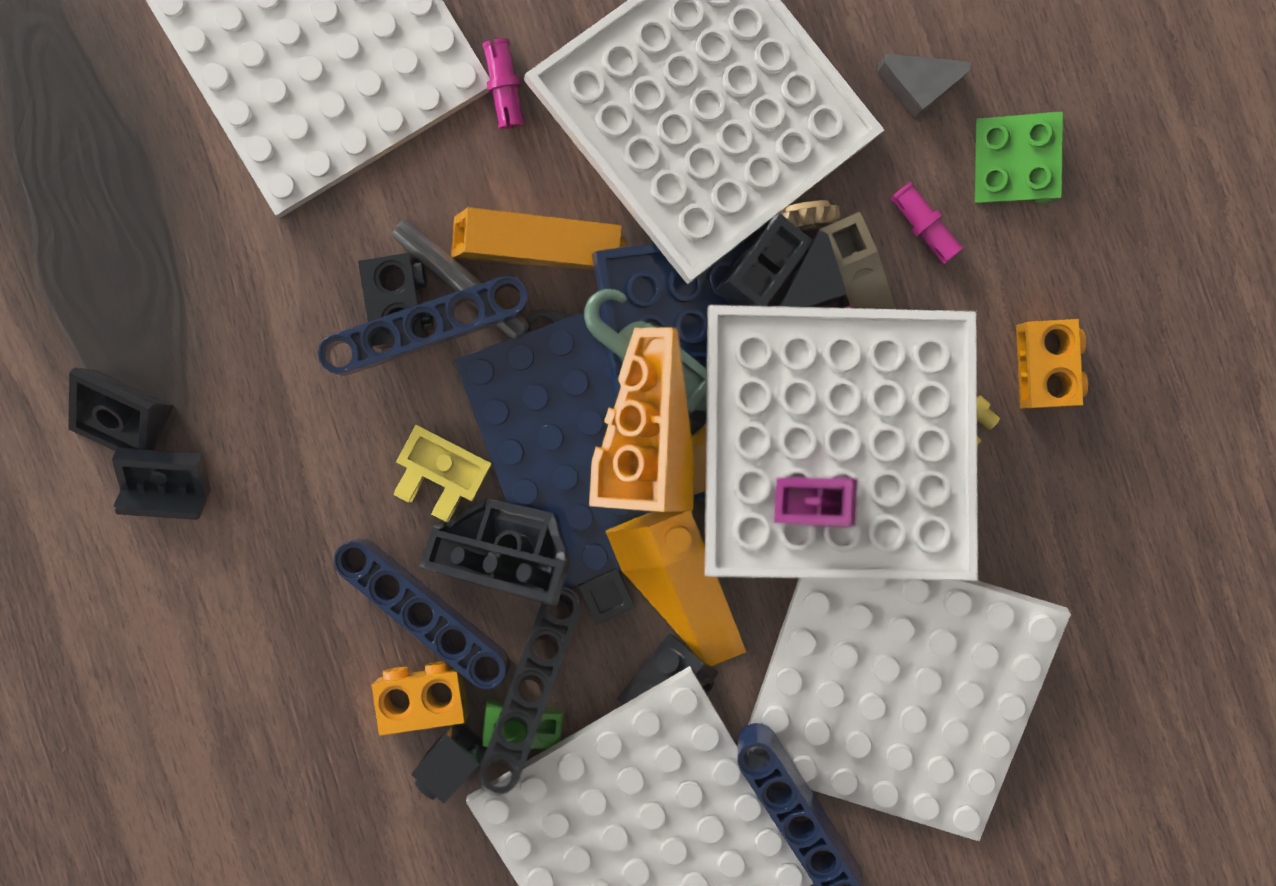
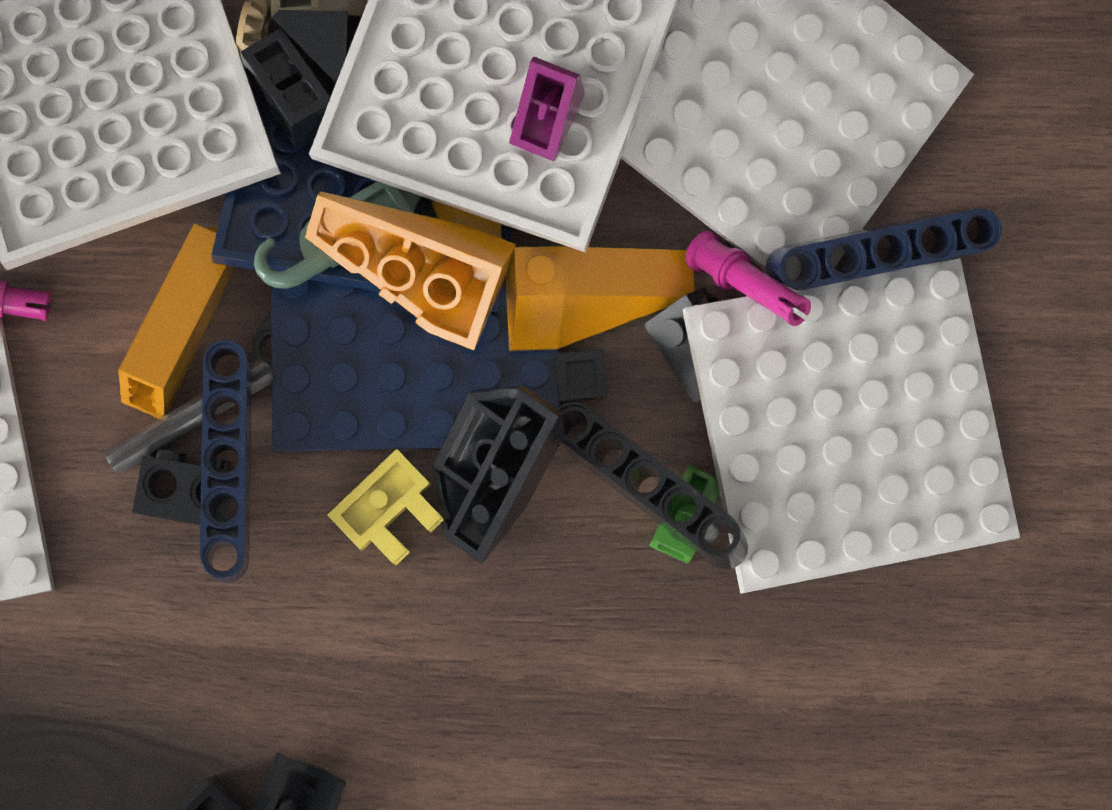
camera: 70 degrees left, 5 degrees down
dark blue beam [333,538,510,689] -> none
light orange brick [372,661,470,736] -> none
black brick [411,723,487,804] -> none
none -> dark pink pin [686,231,811,326]

